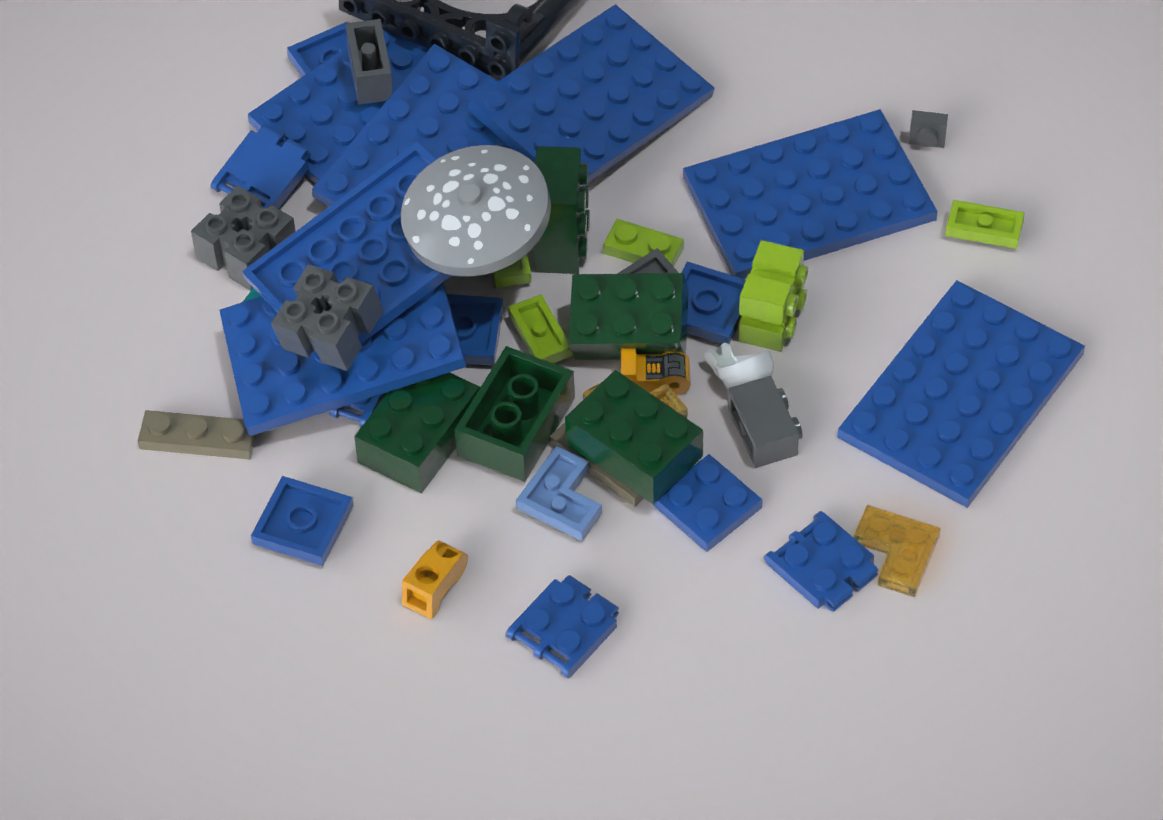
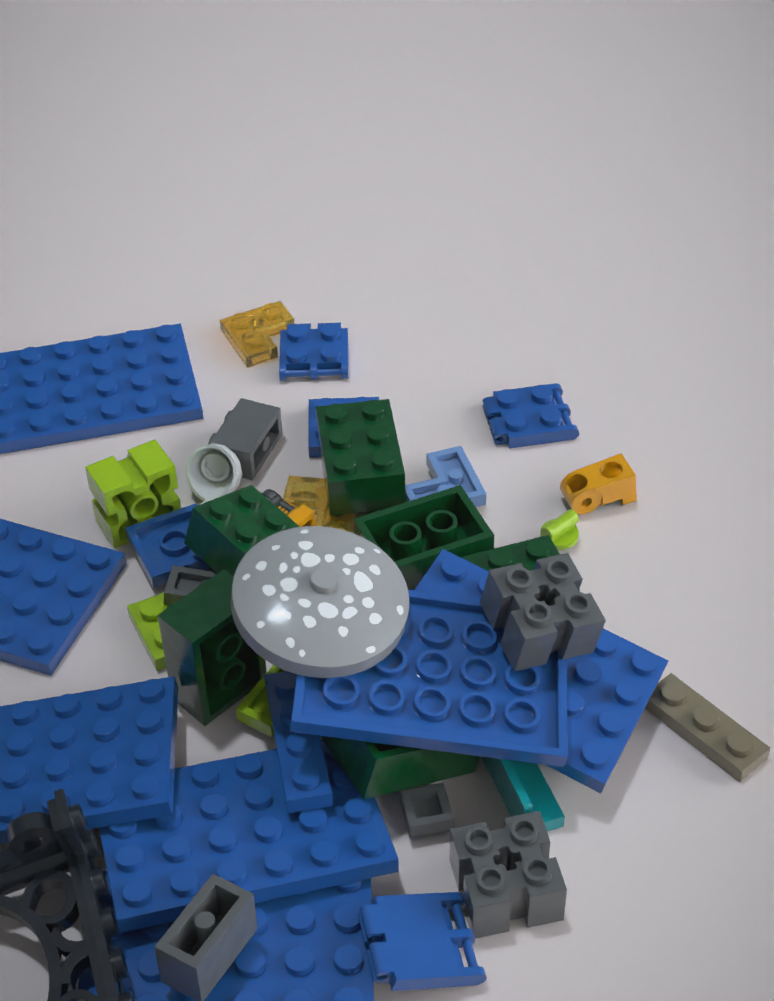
camera: 140 degrees left, 10 degrees down
blue plate [251,476,354,566] -> none
none -> lime plate [540,509,579,550]

